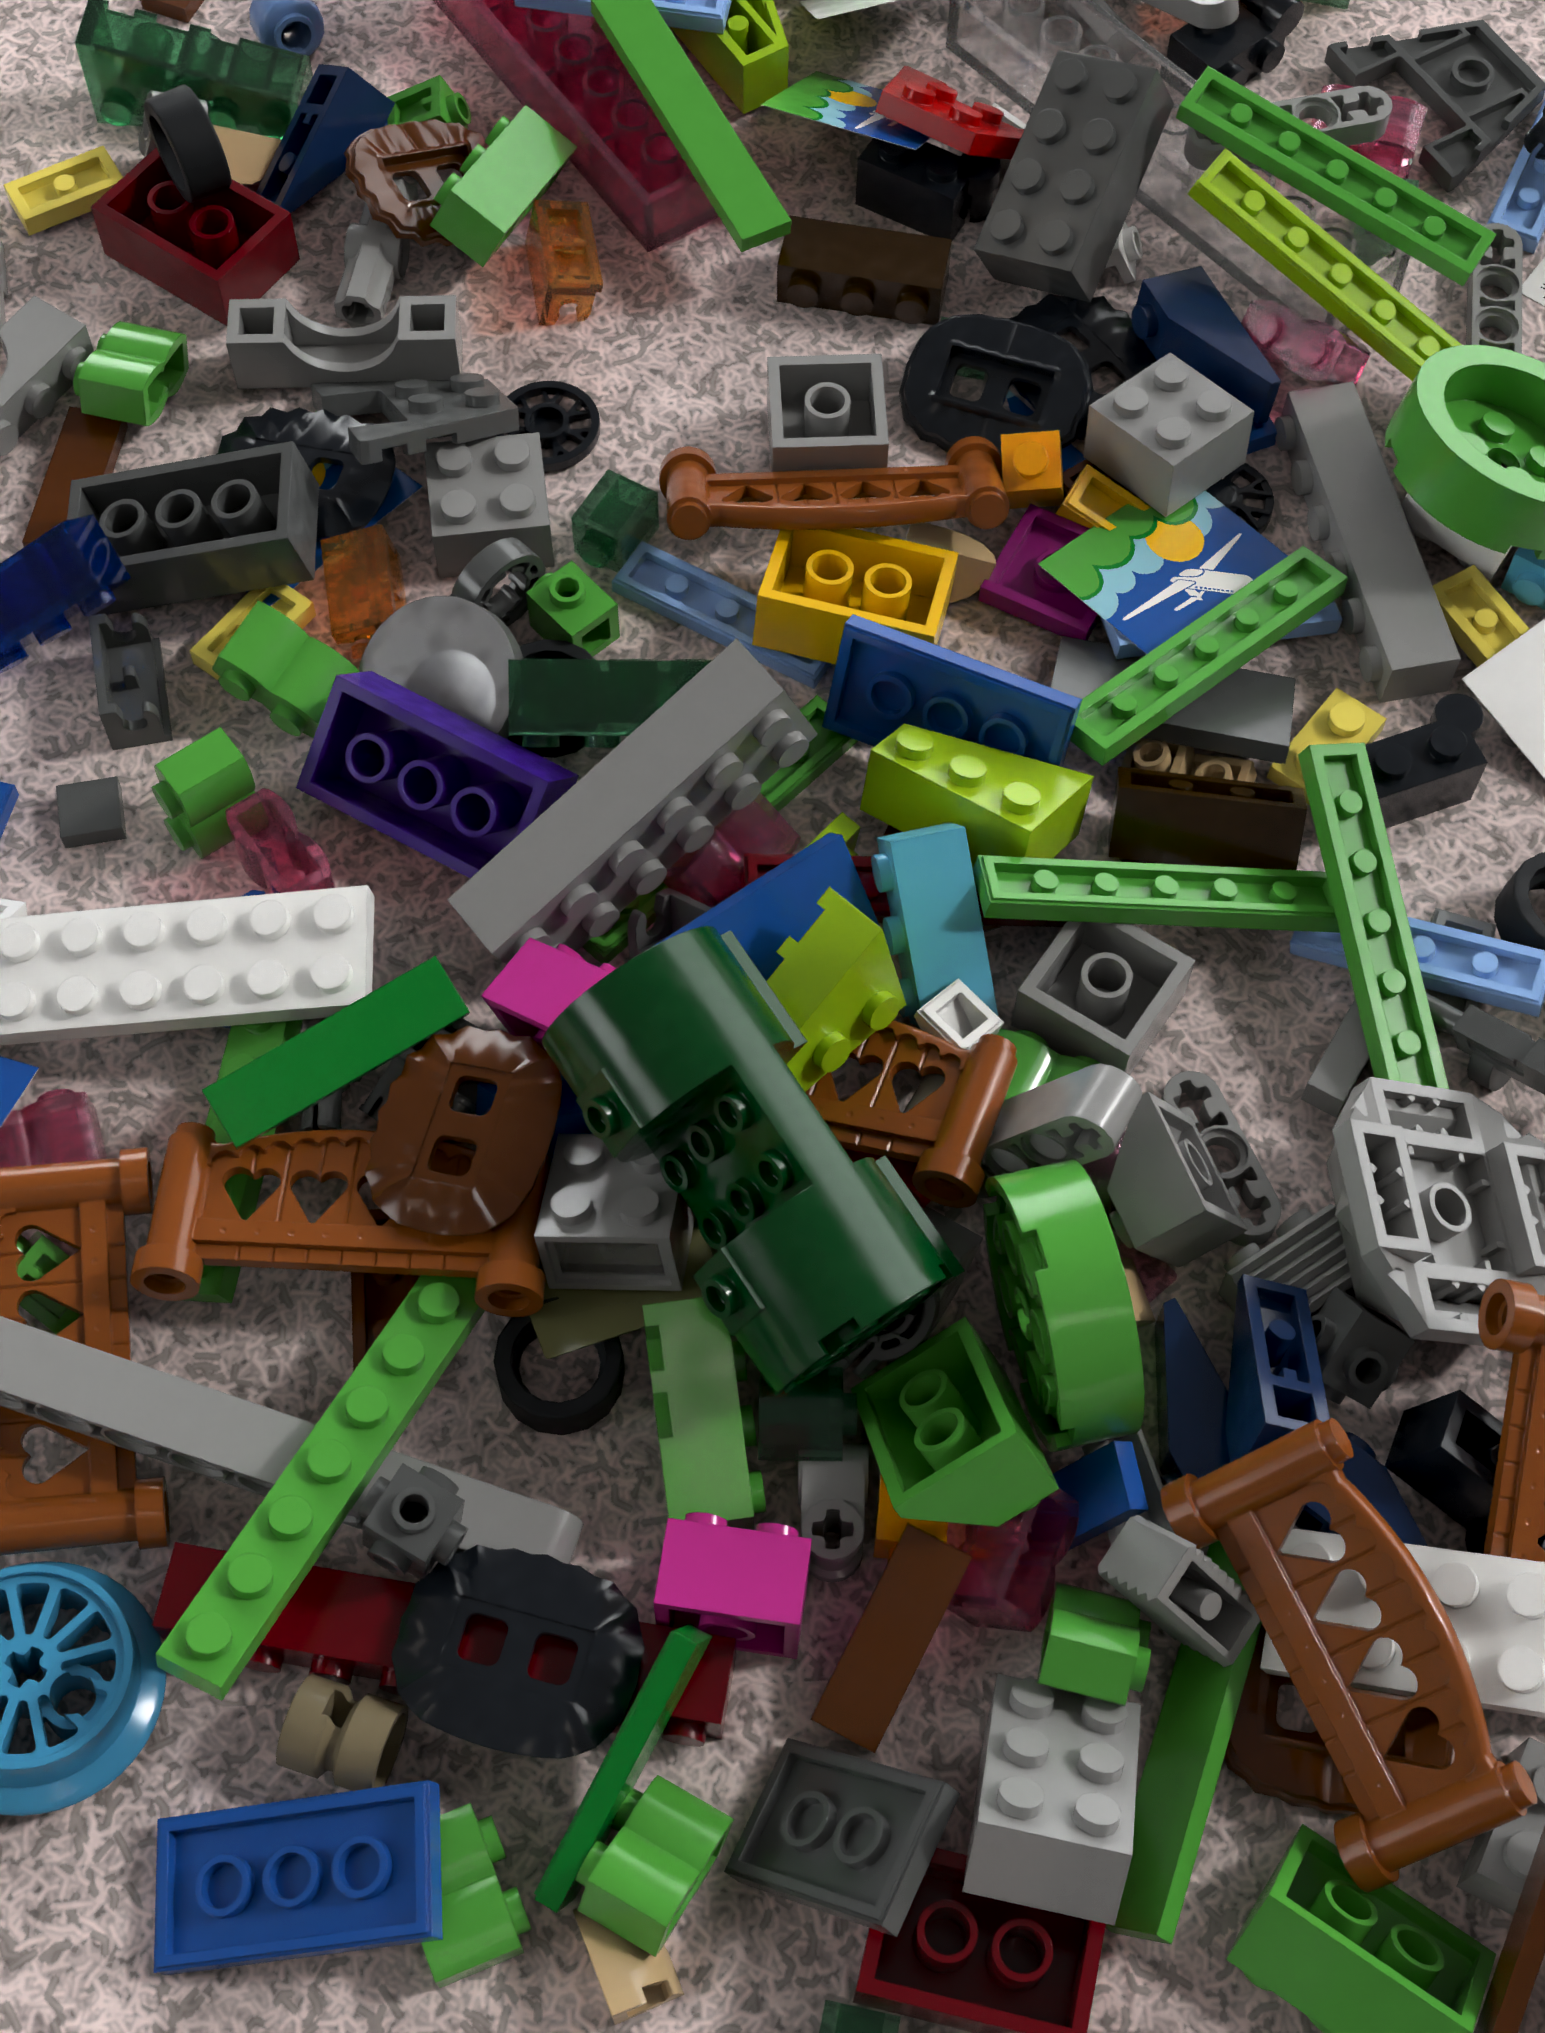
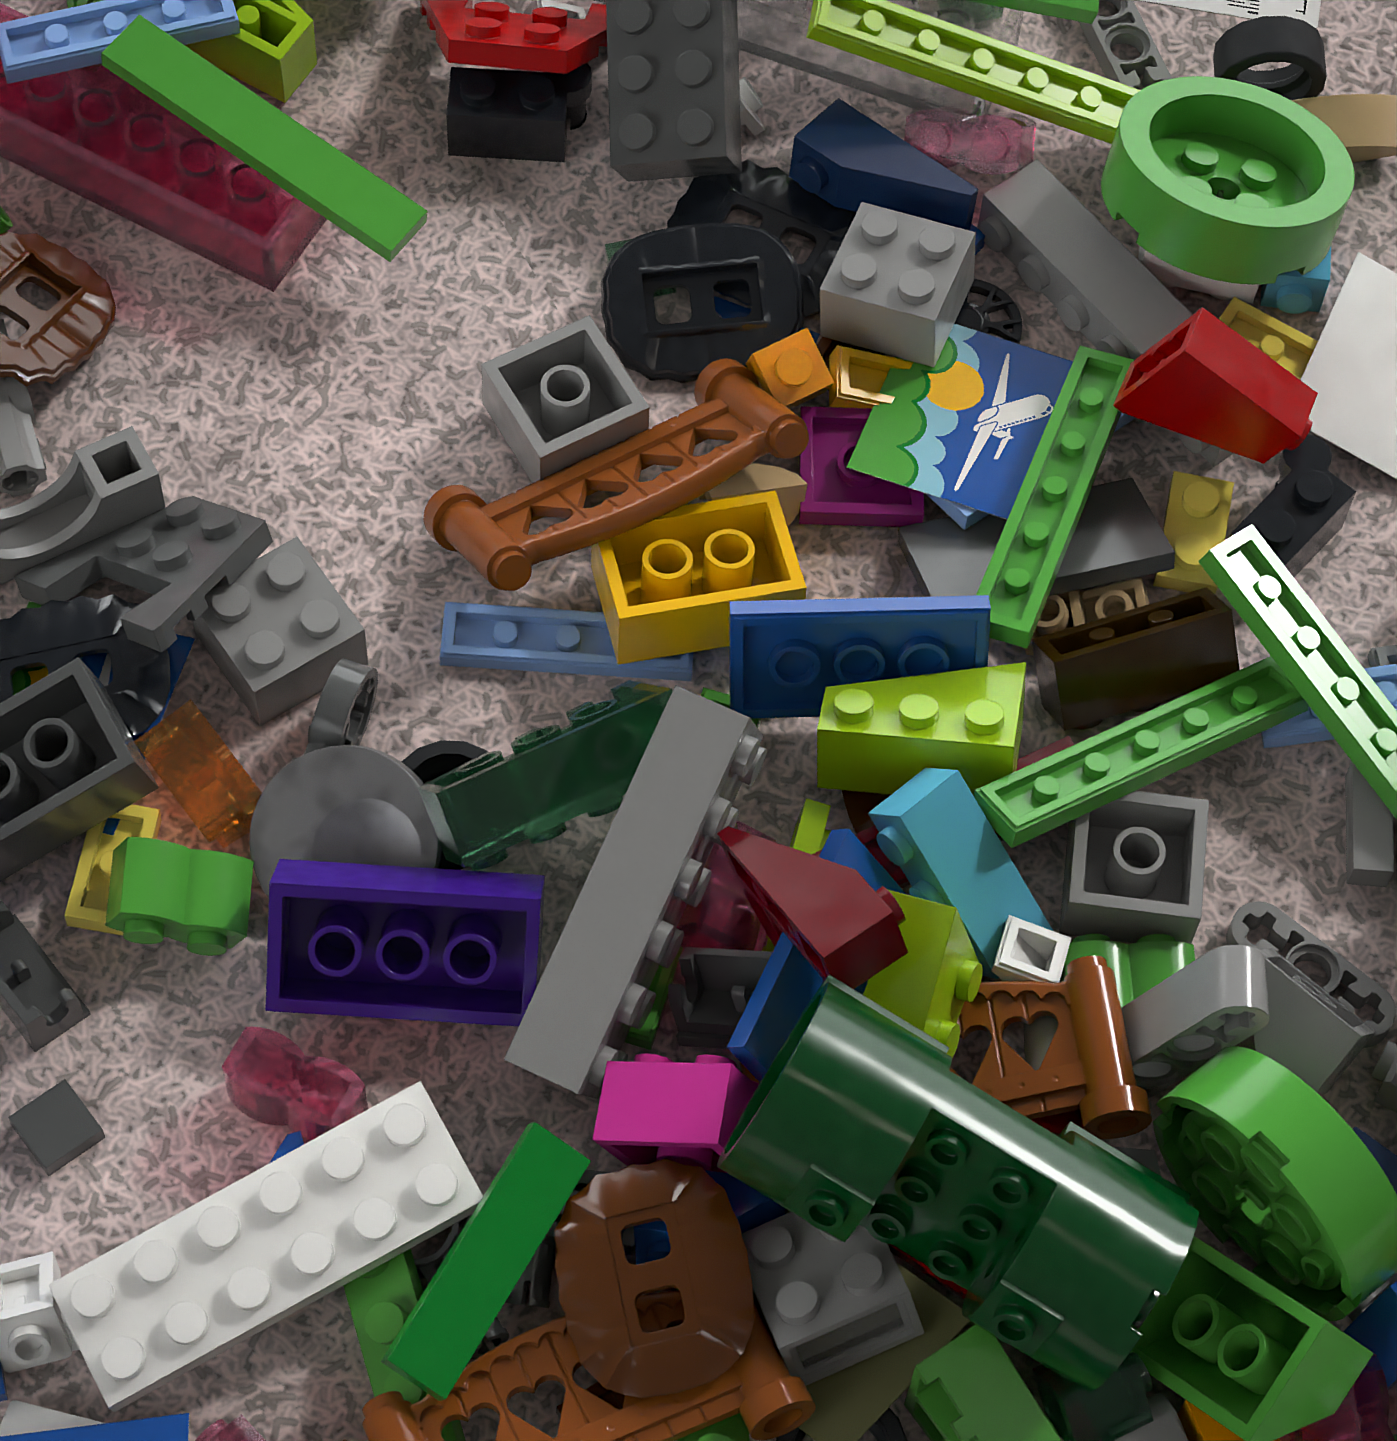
camera: 30 degrees left, 0 degrees up
bright green brick [151,727,265,859] -> none
bright green brick [430,105,577,267] -> none
black wheel [496,381,600,471] -> none
clear orange hinge [525,200,603,326] -> none
bright green brick [526,560,620,657] -> none
clear green brick [571,469,659,573] -> none
sticker [760,71,930,150] -> none
dark brown brick [777,215,952,325] -> none
none -> dark red slope [717,826,908,989]
none -> red slope [1113,307,1318,464]

